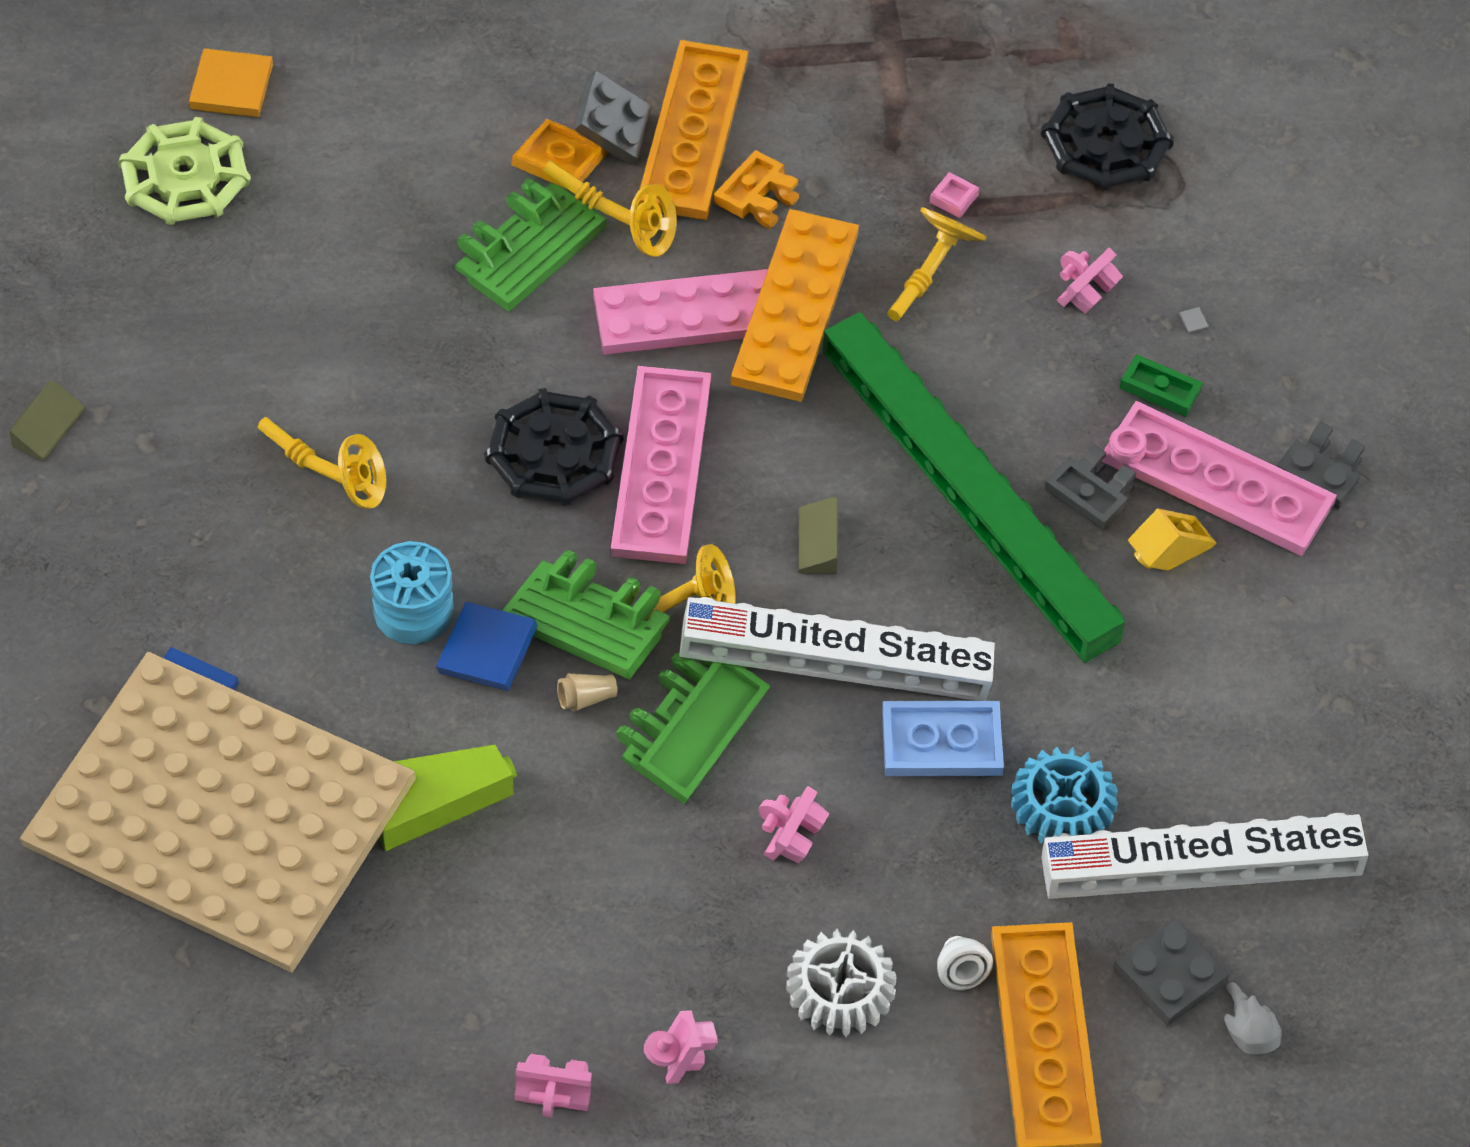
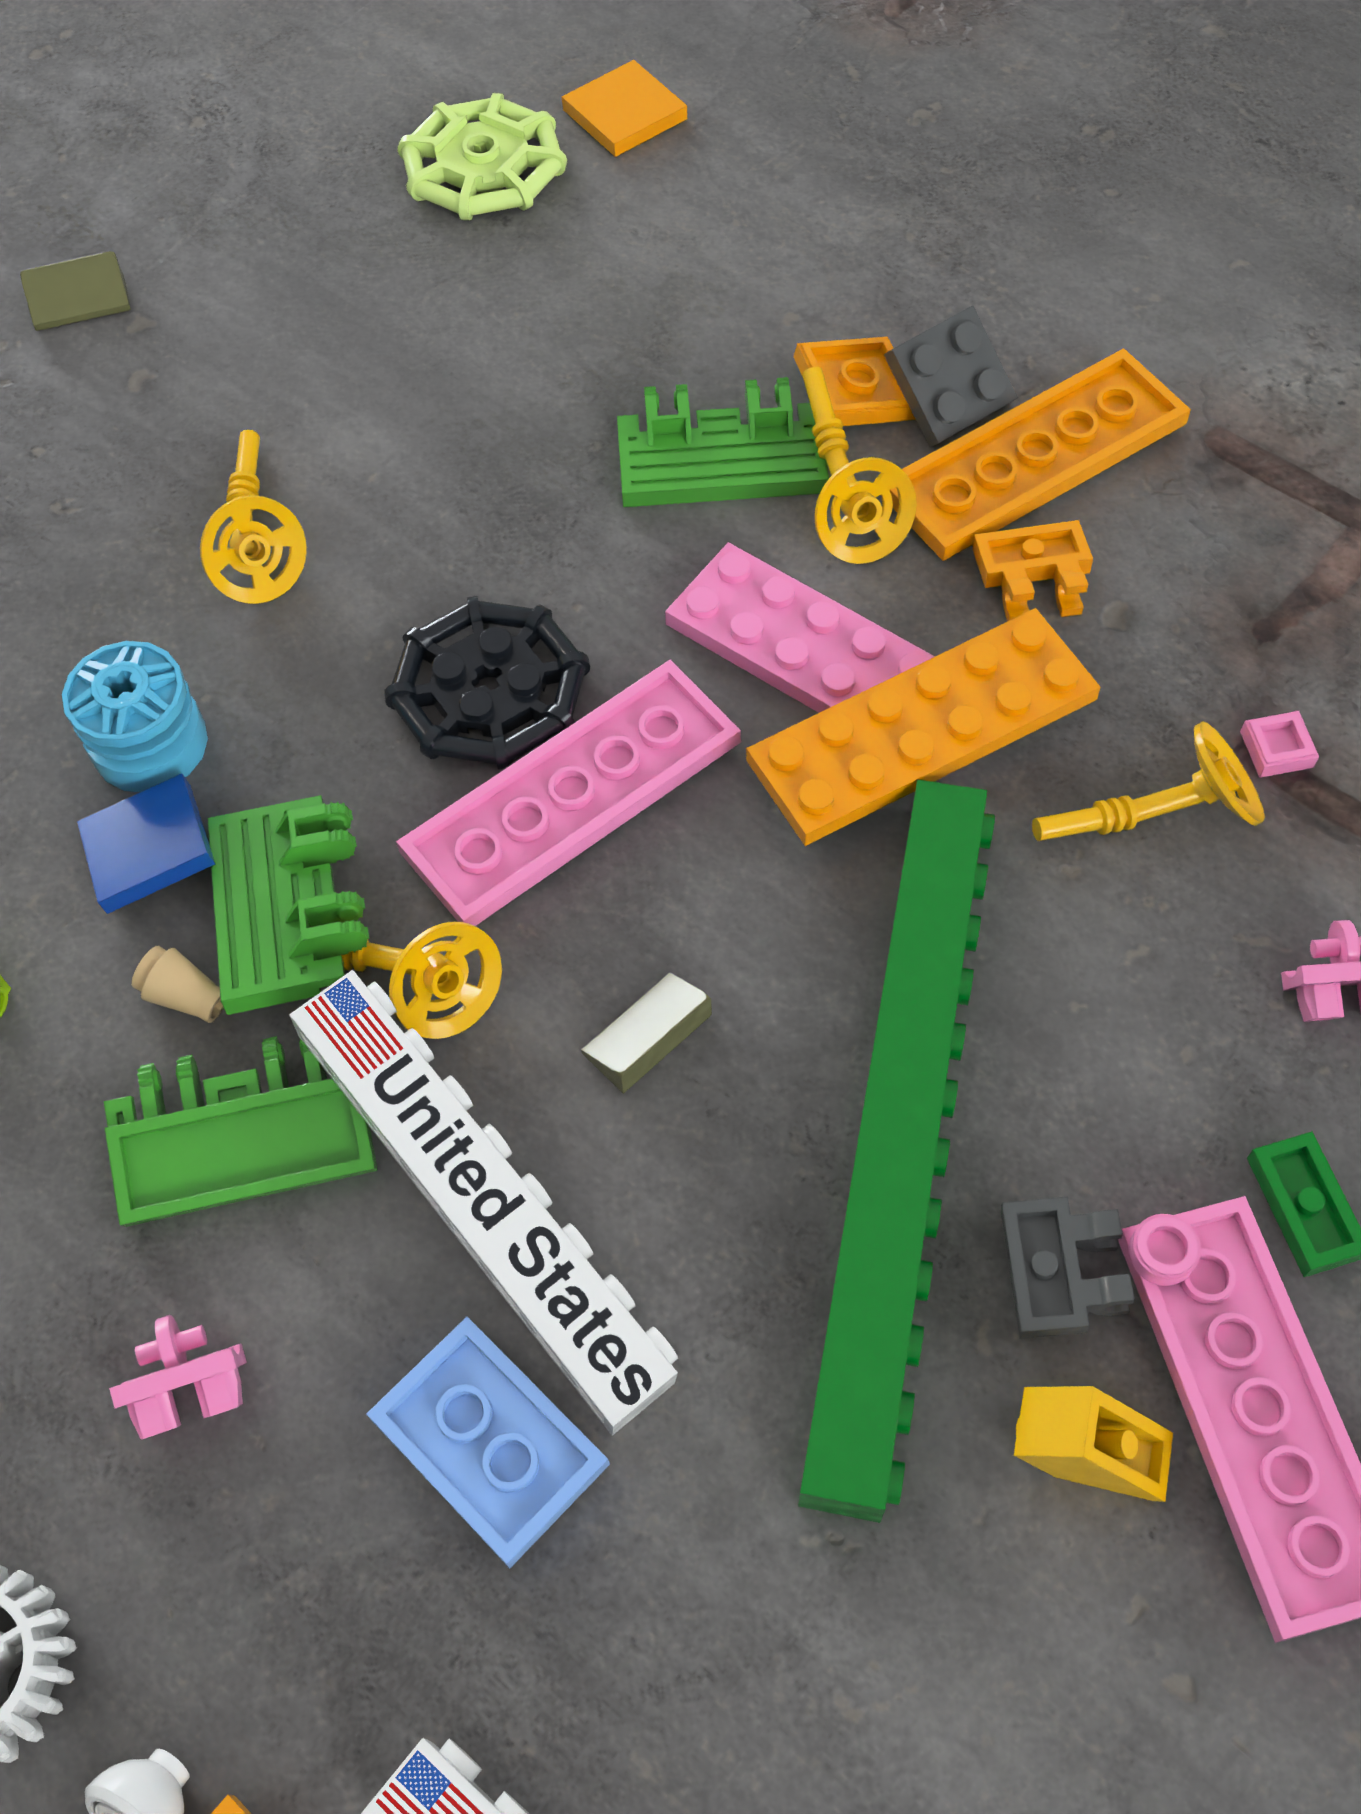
camera: 50 degrees right, 5 degrees up
medium azure gear [1011,747,1118,845] -> none

